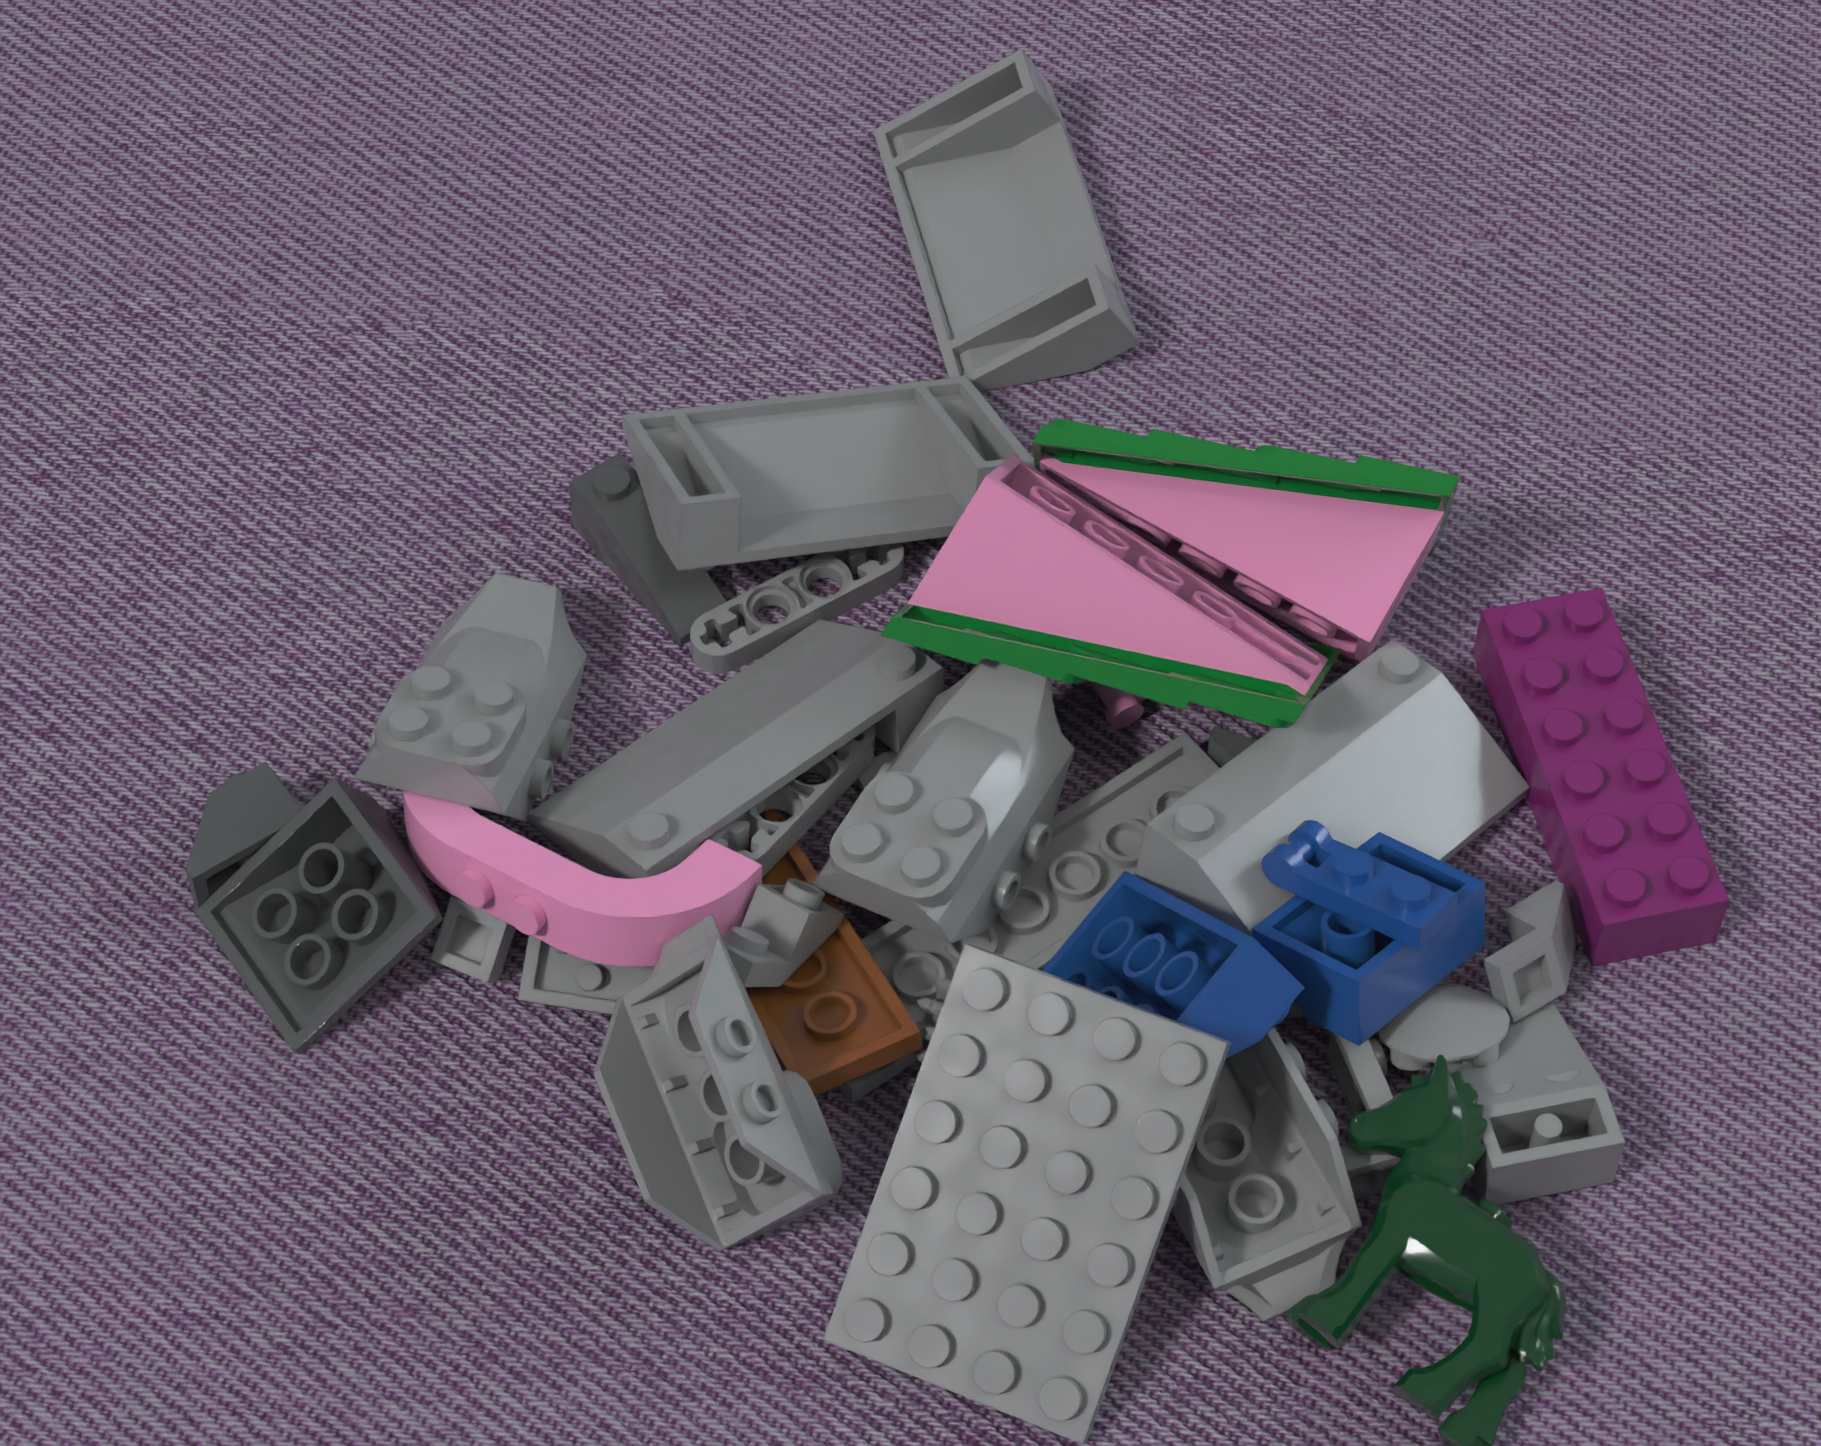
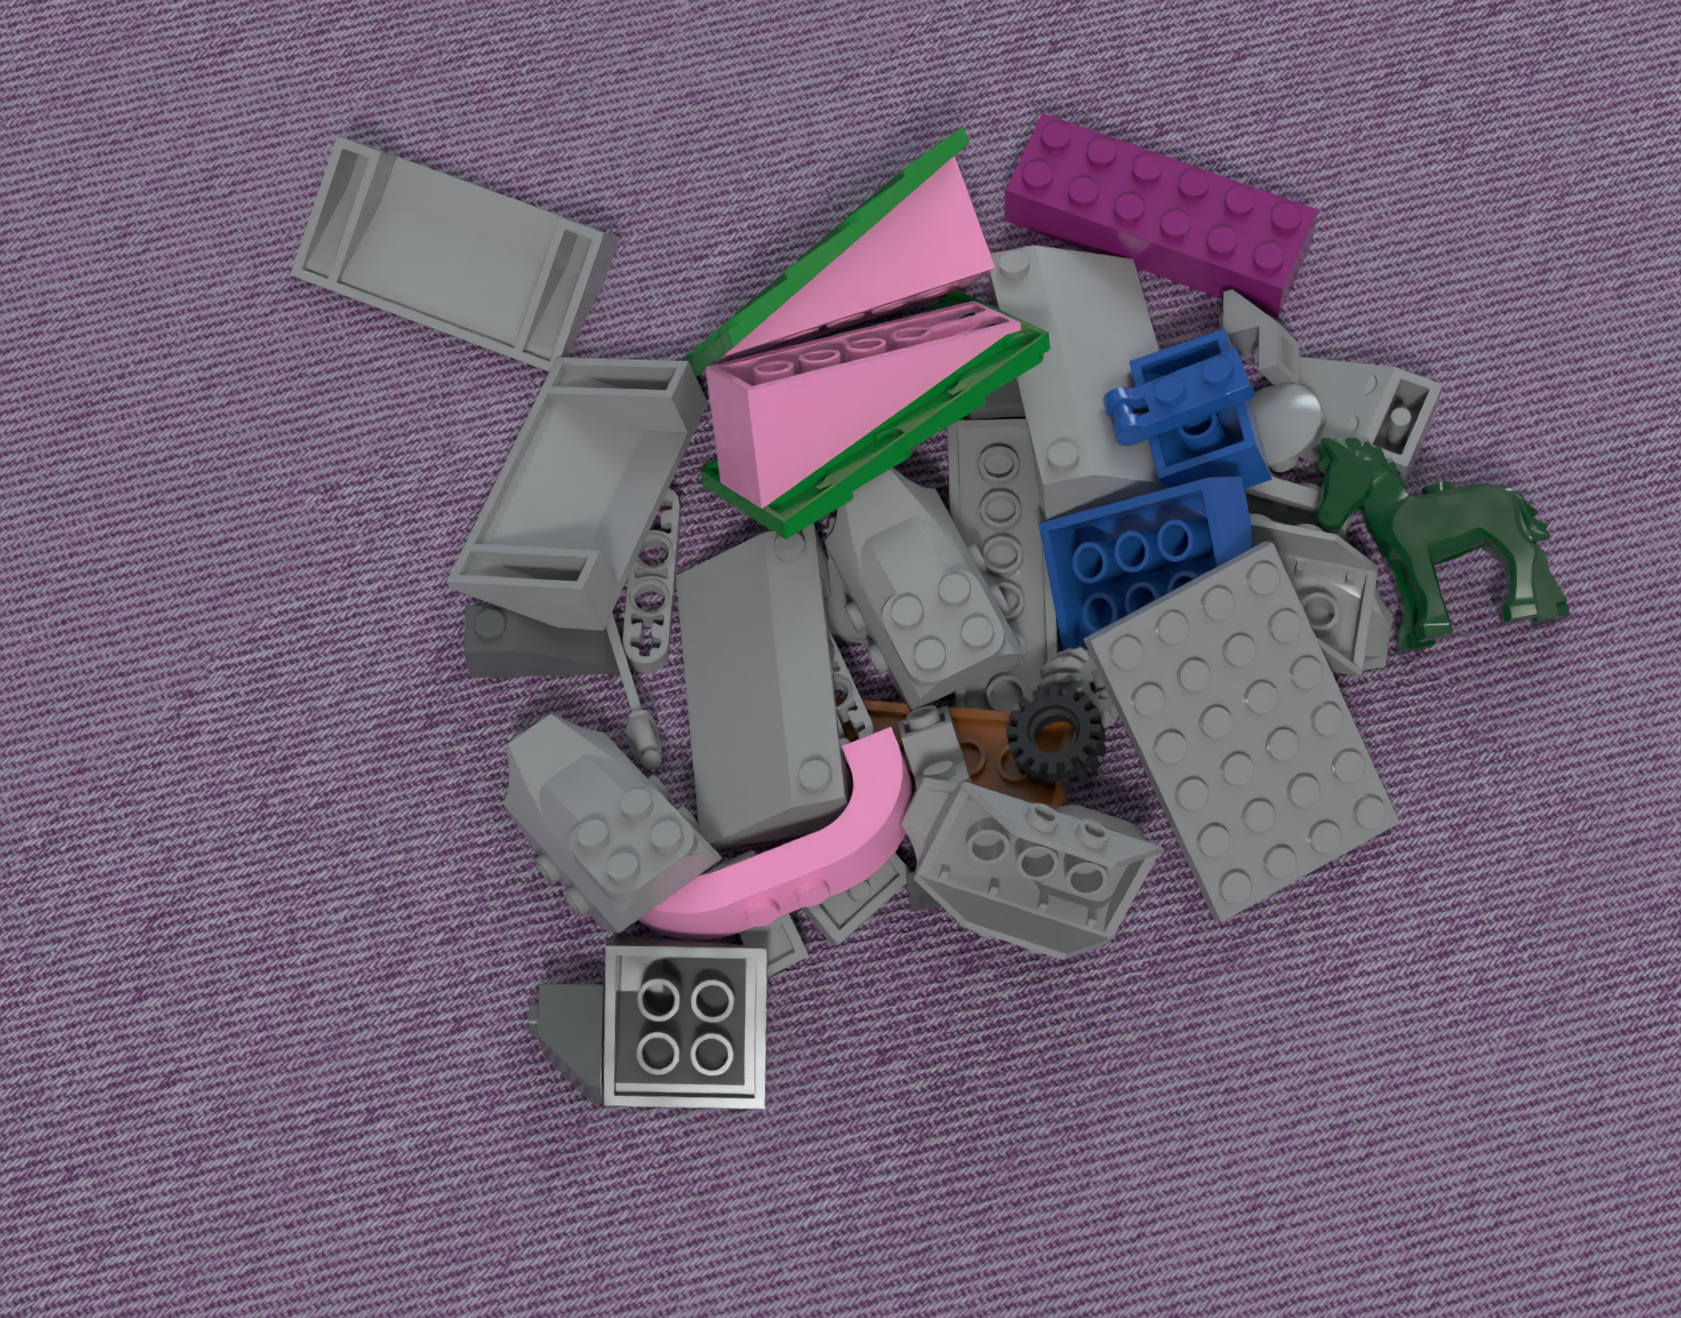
camera: 50 degrees left, 10 degrees up
none -> light grey sword [605,613,662,770]
none -> black tyre [1006,685,1107,790]

